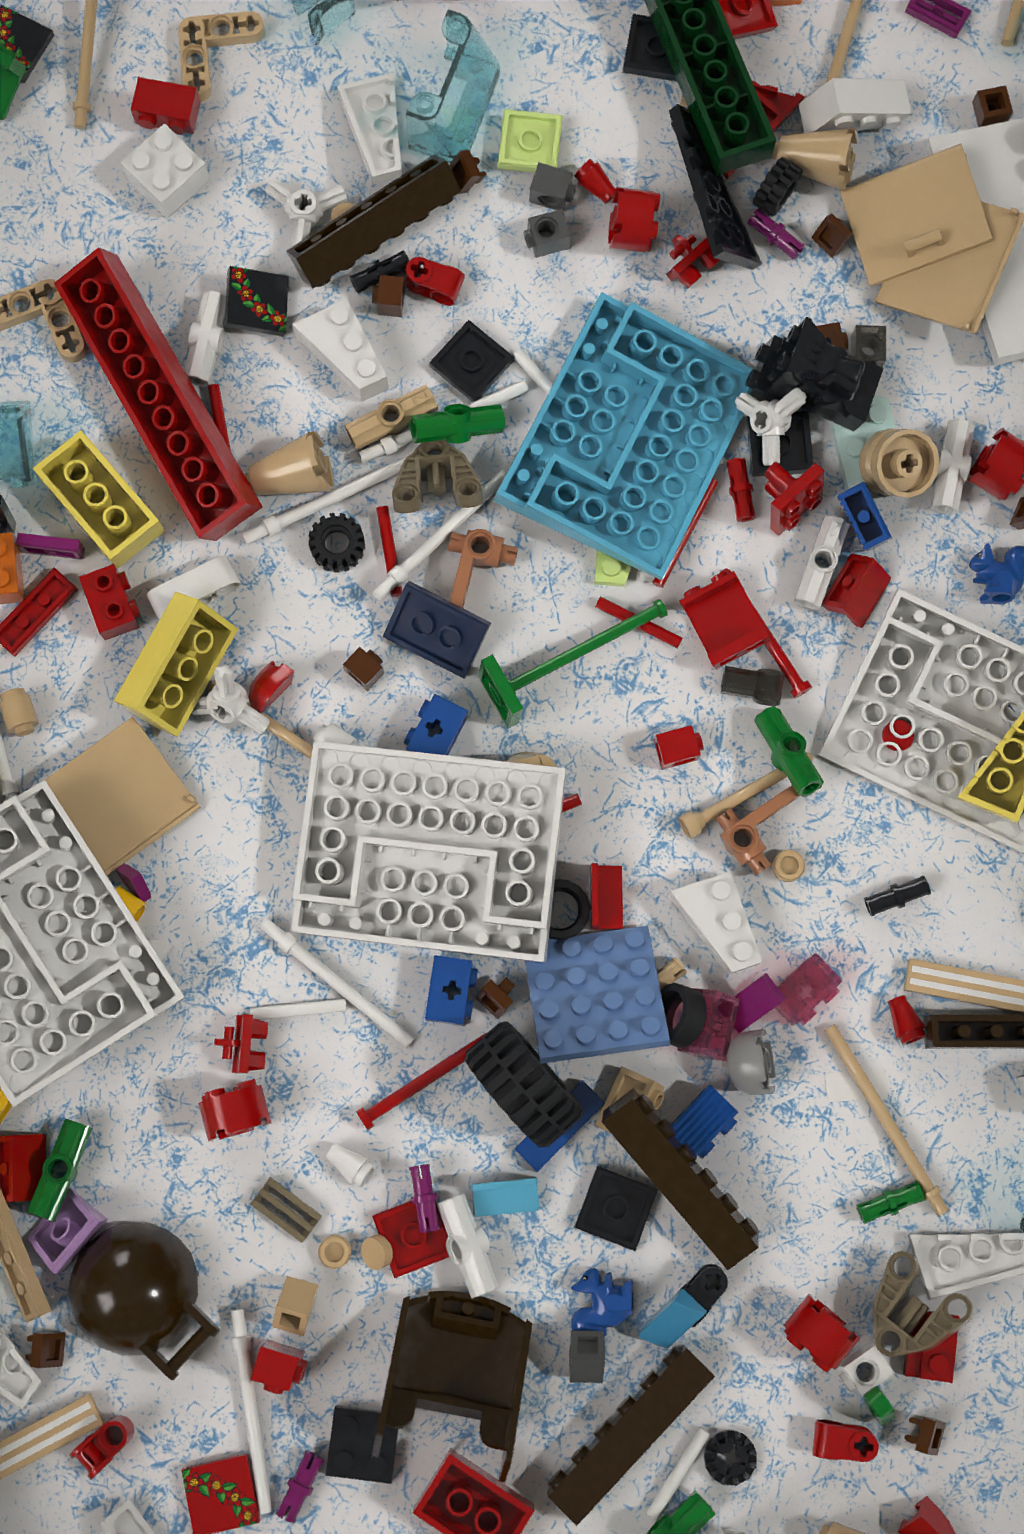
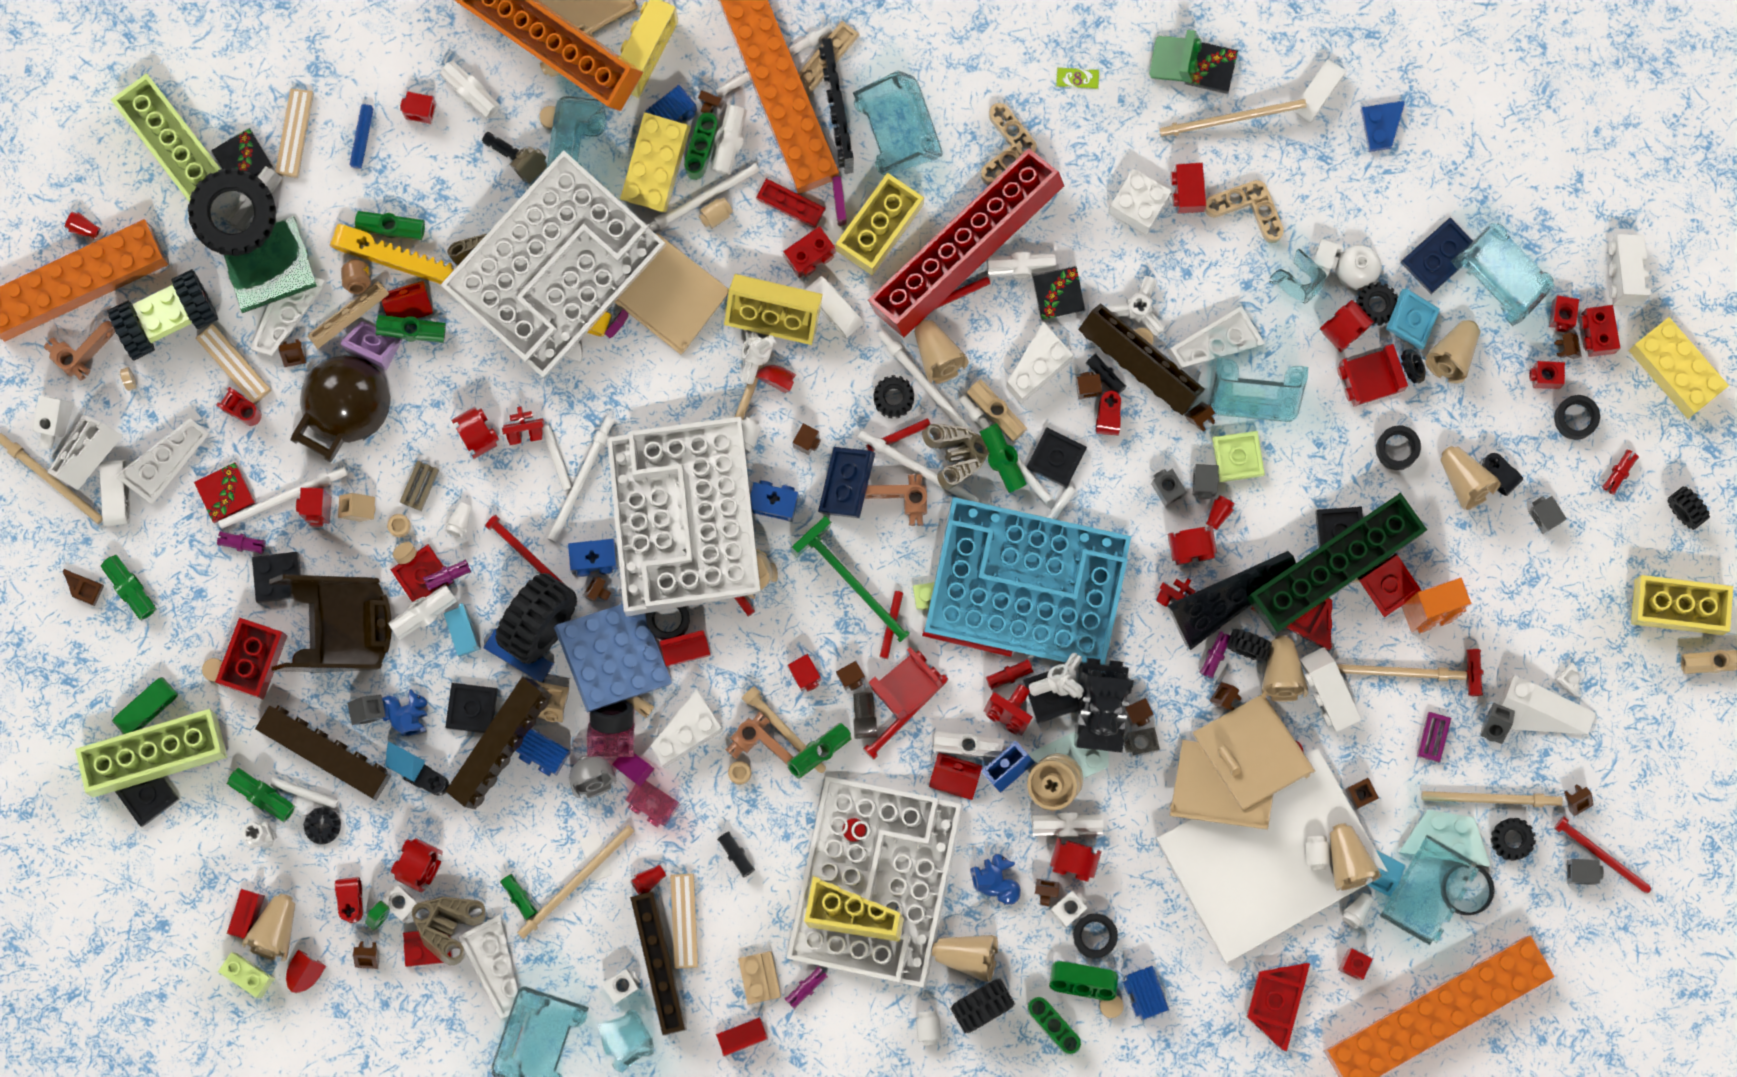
camera: 80 degrees right, 0 degrees up
none -> reddish brown plate [836,661,865,691]

